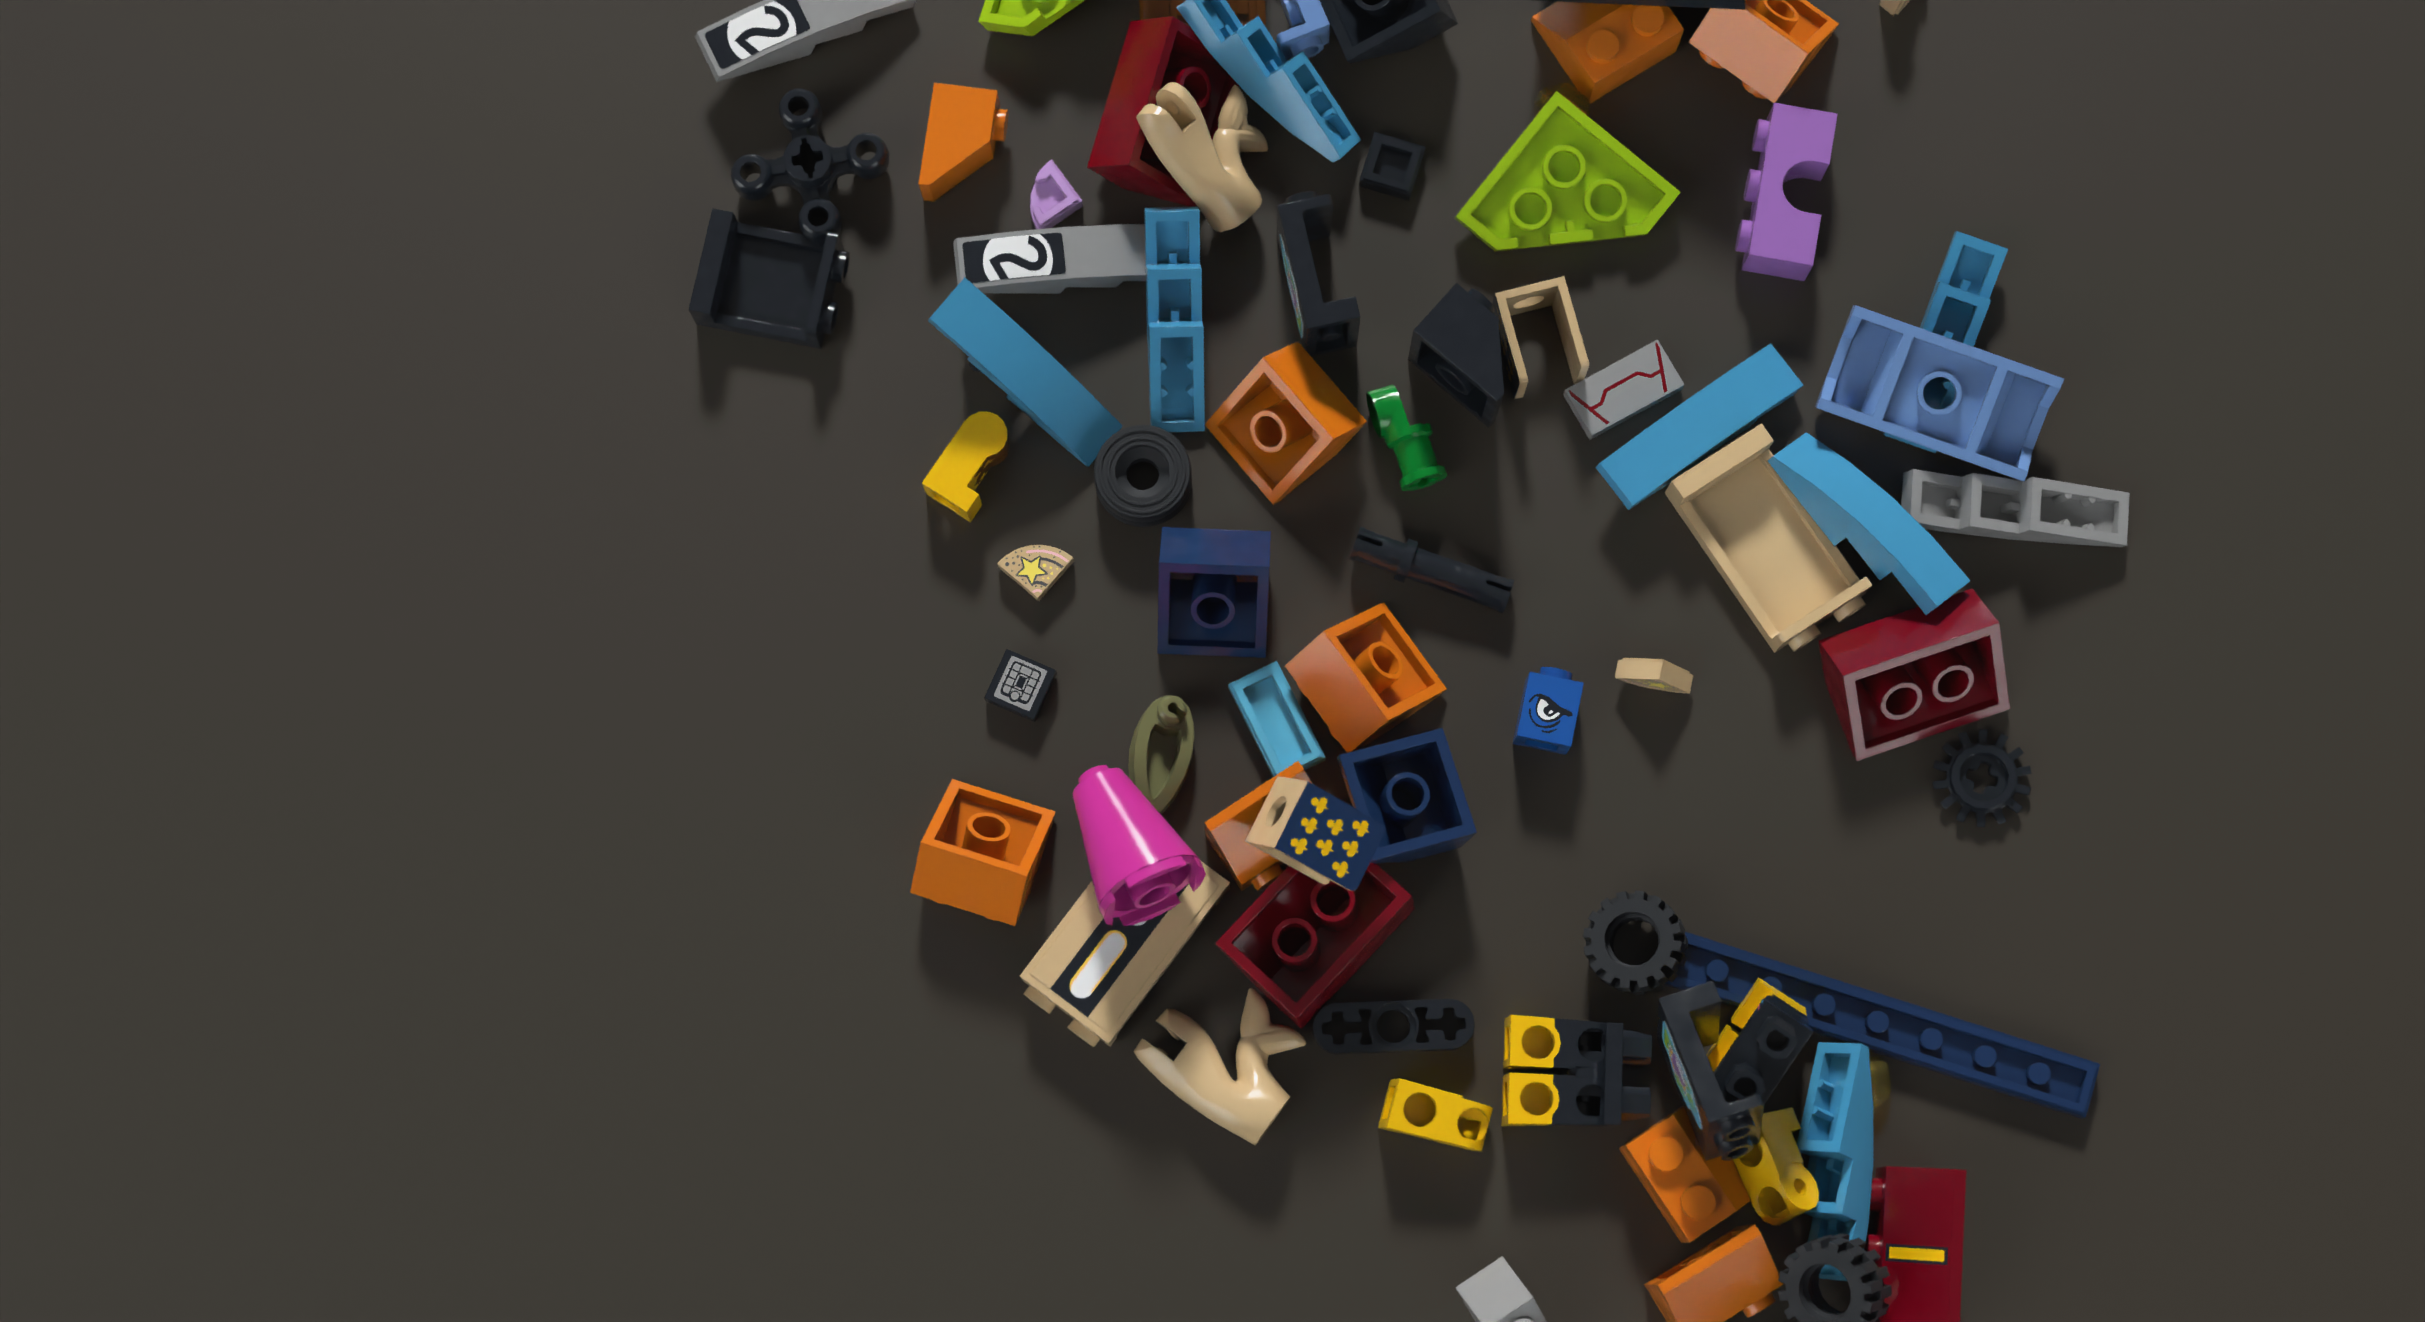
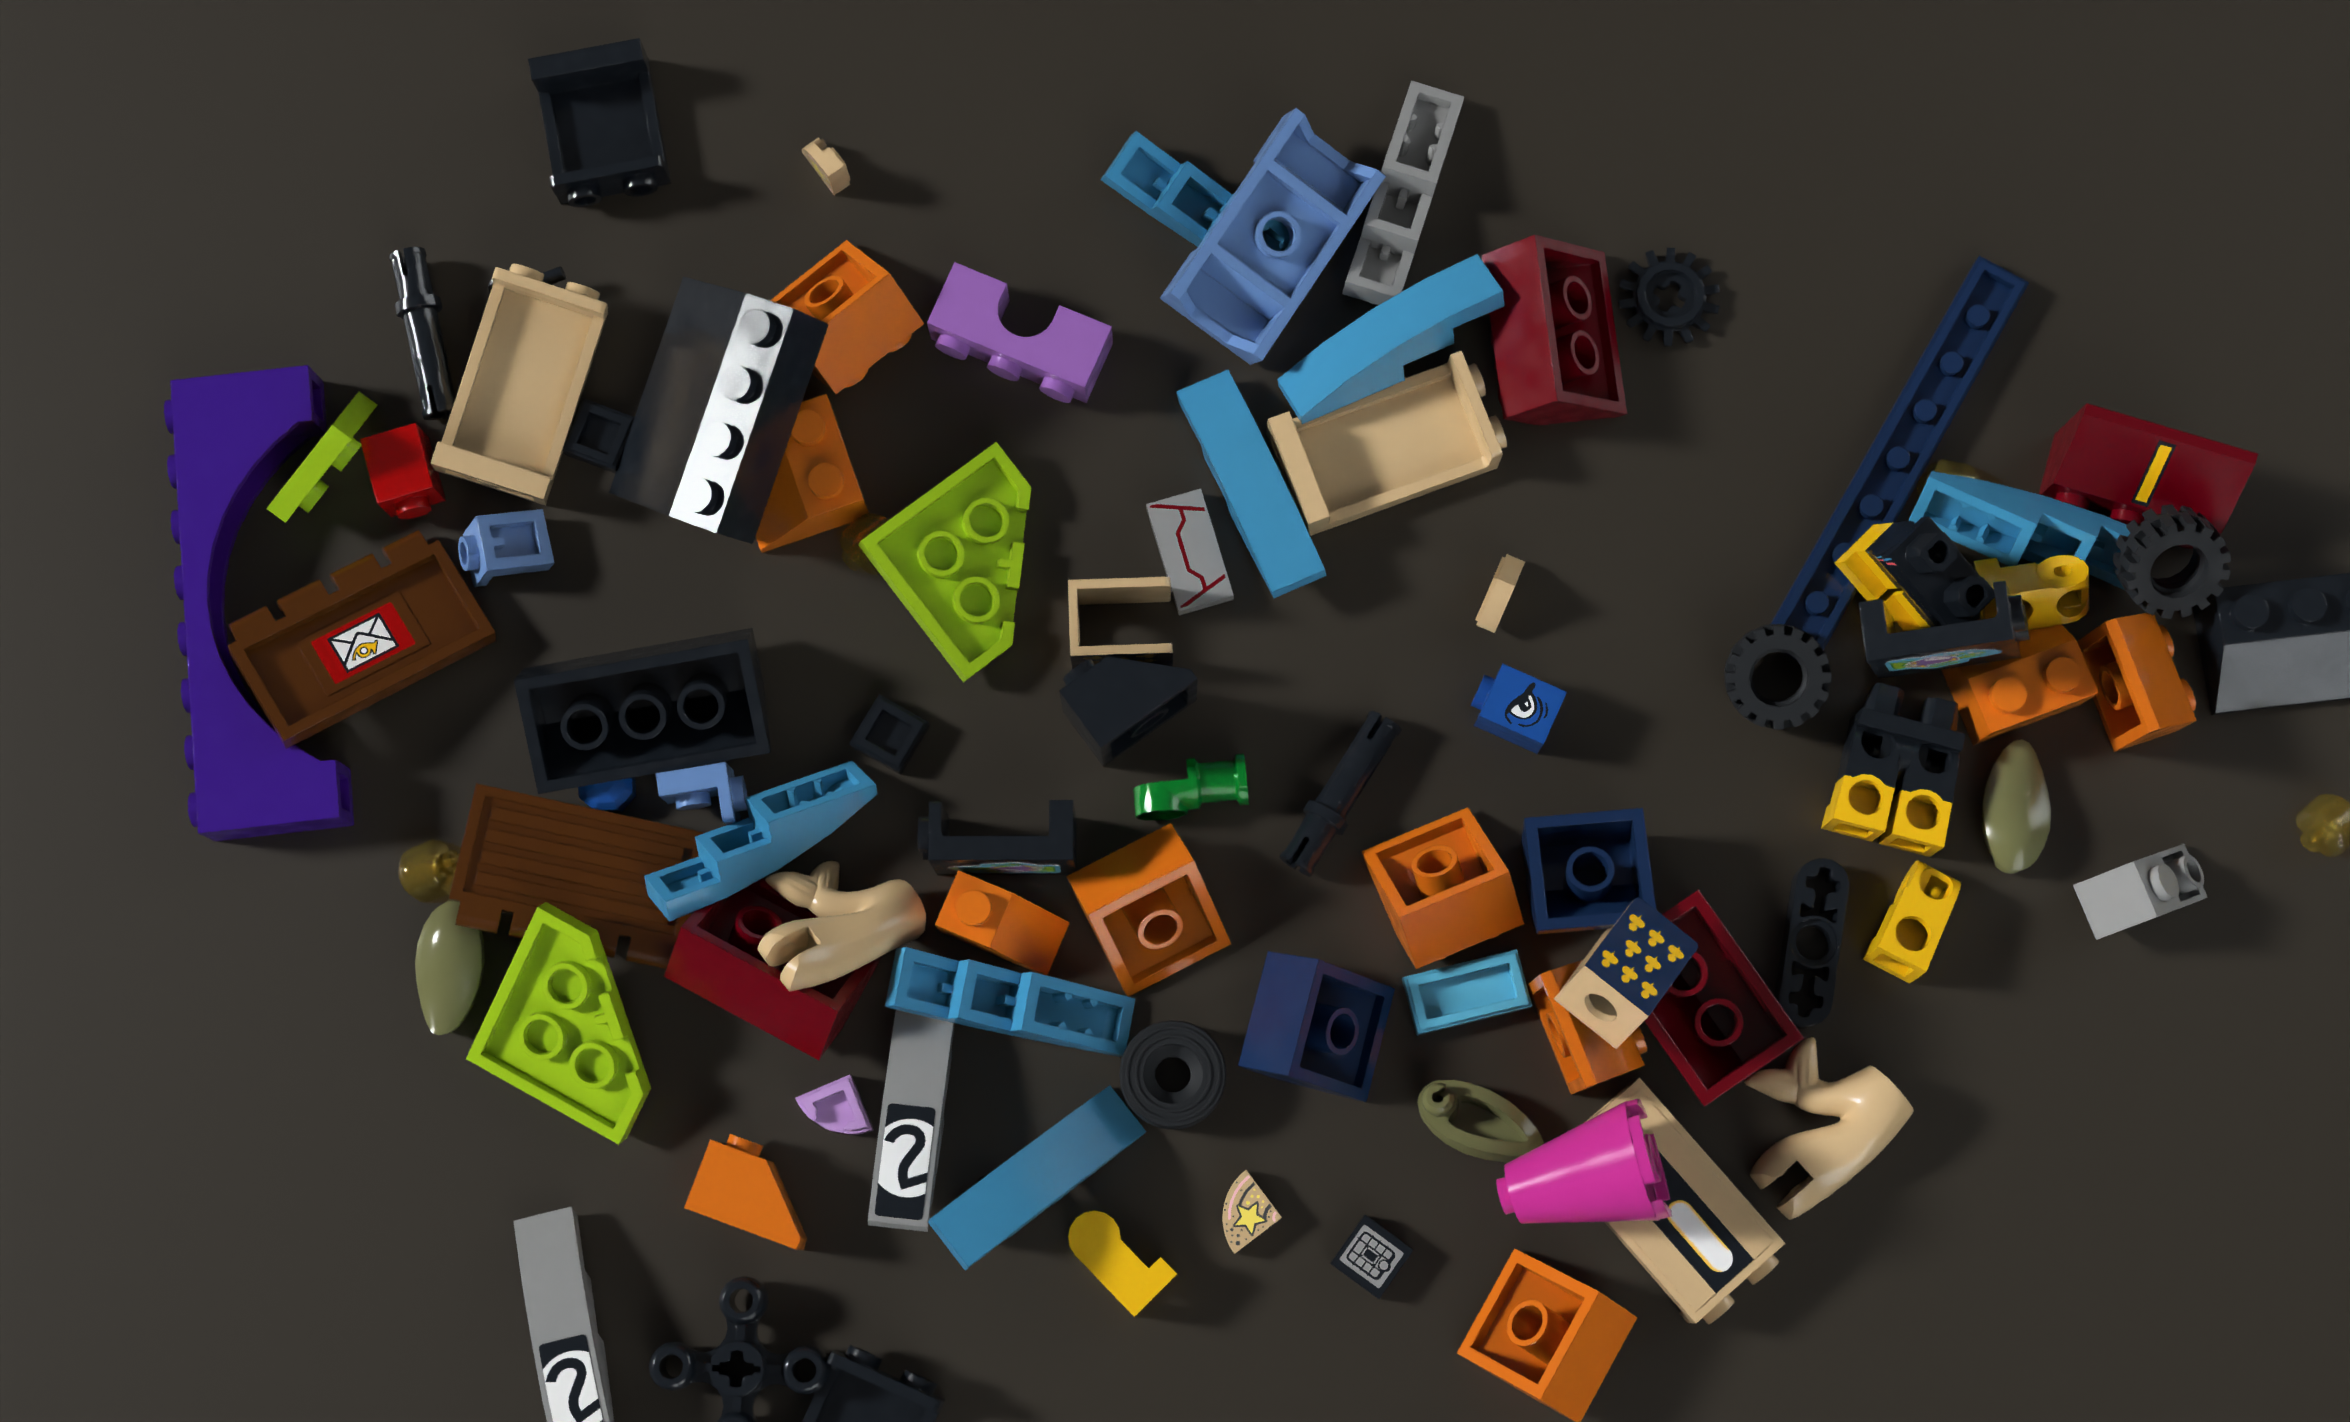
camera: 80 degrees left, 0 degrees up
none -> orange slope [935,870,1070,976]
none -> olive arm [1981,739,2051,874]

